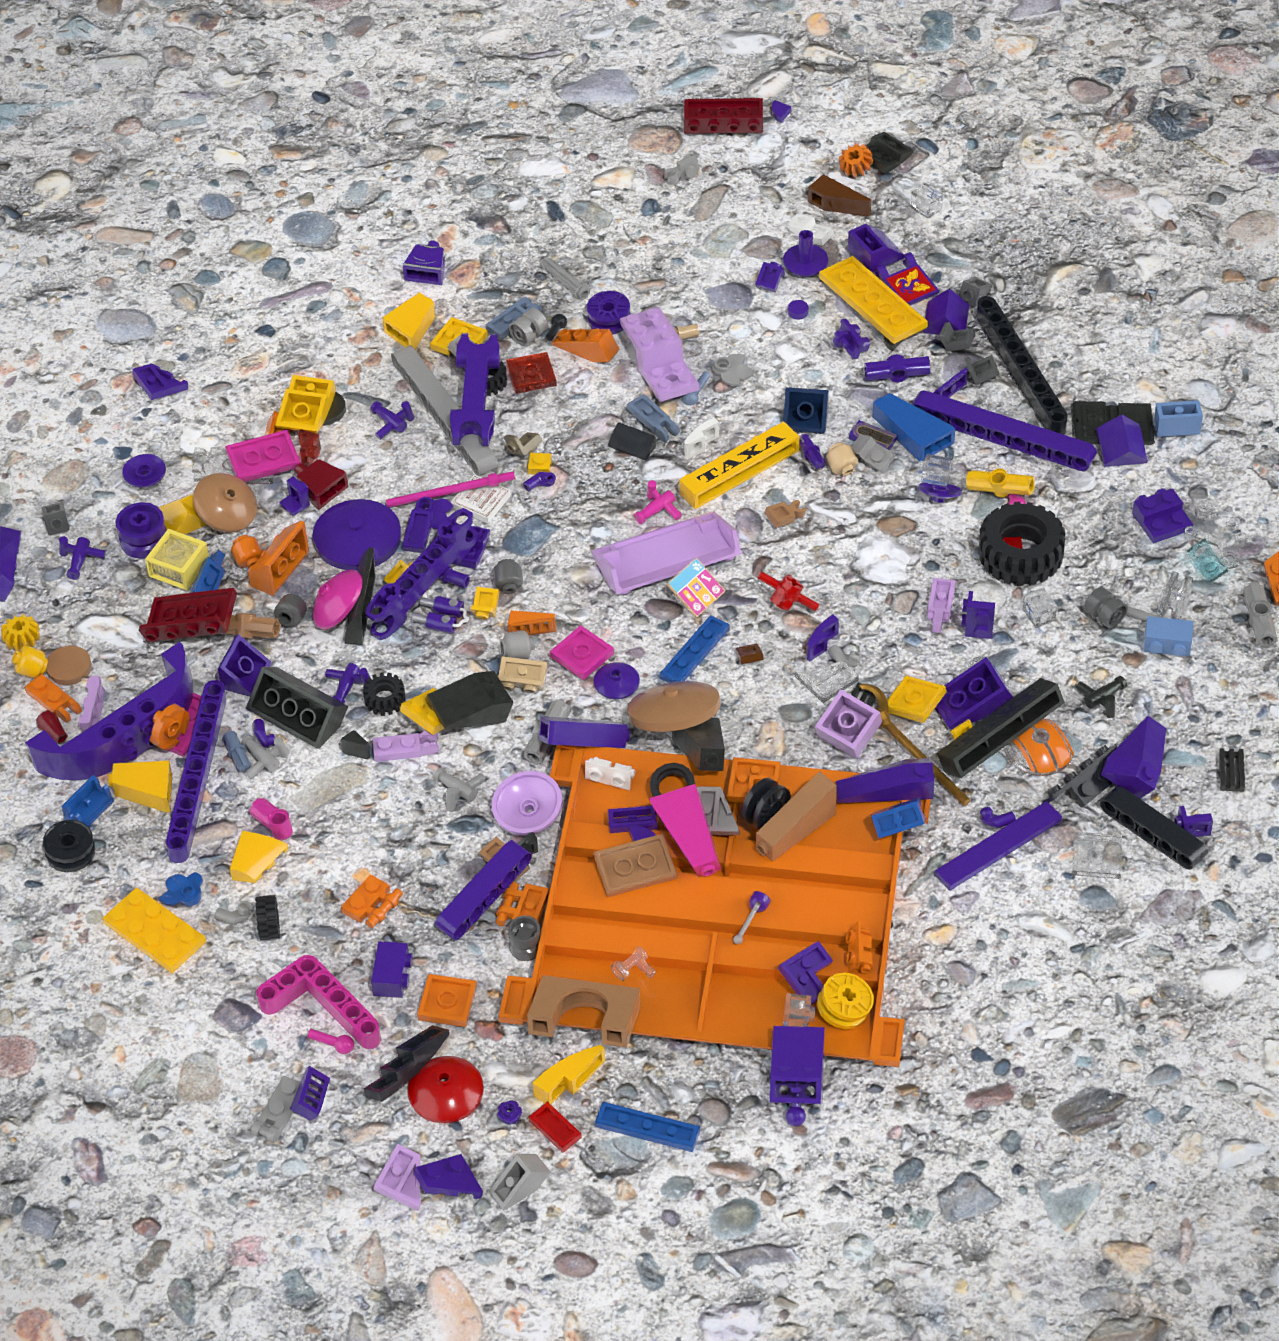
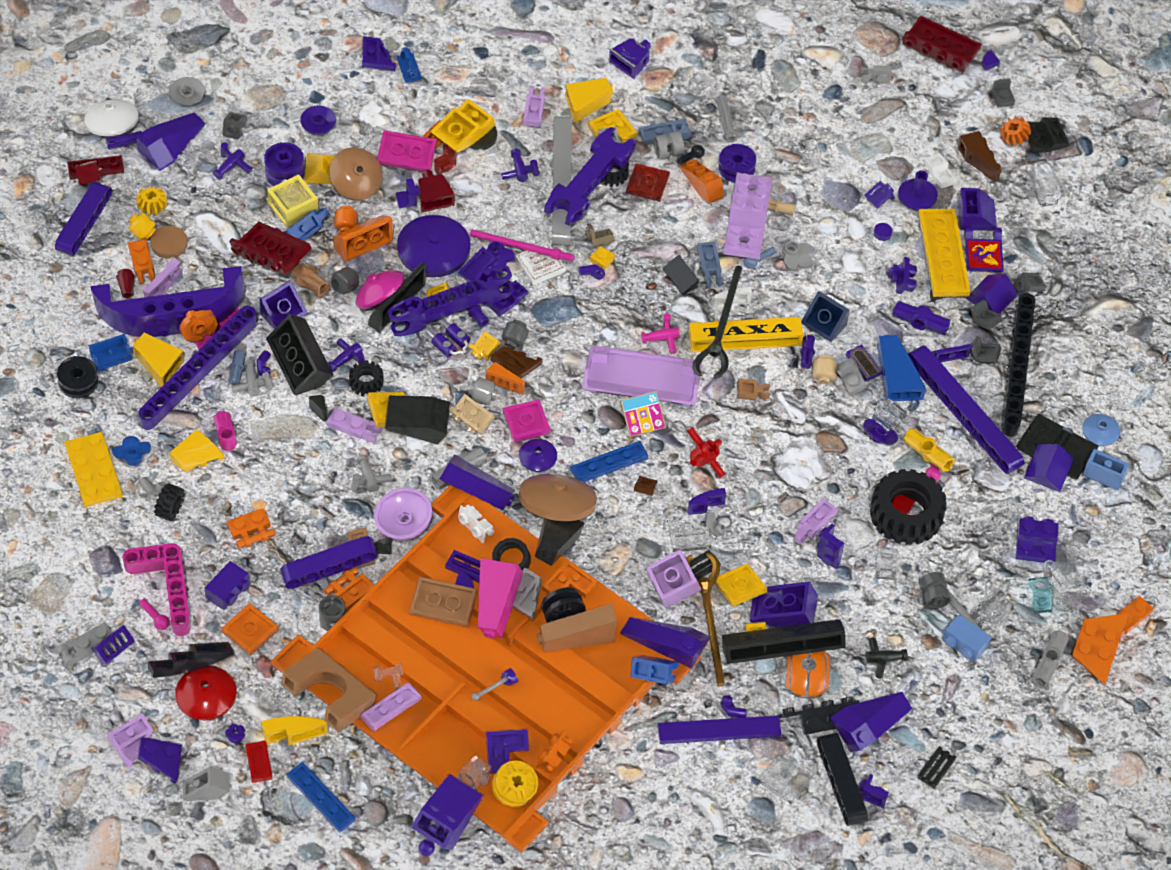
camera: 25 degrees right, 5 degrees up
none -> lavender tile [360,682,421,732]
none -> blue hinge [396,47,422,83]
none -> reddish brown wing [490,346,543,379]
none -> lavender hinge [523,86,545,127]
none -> pearl dark grey piece [693,265,742,378]
none -> dark grey bracket [991,78,1015,108]
none -> medium blue dish [1082,414,1120,446]

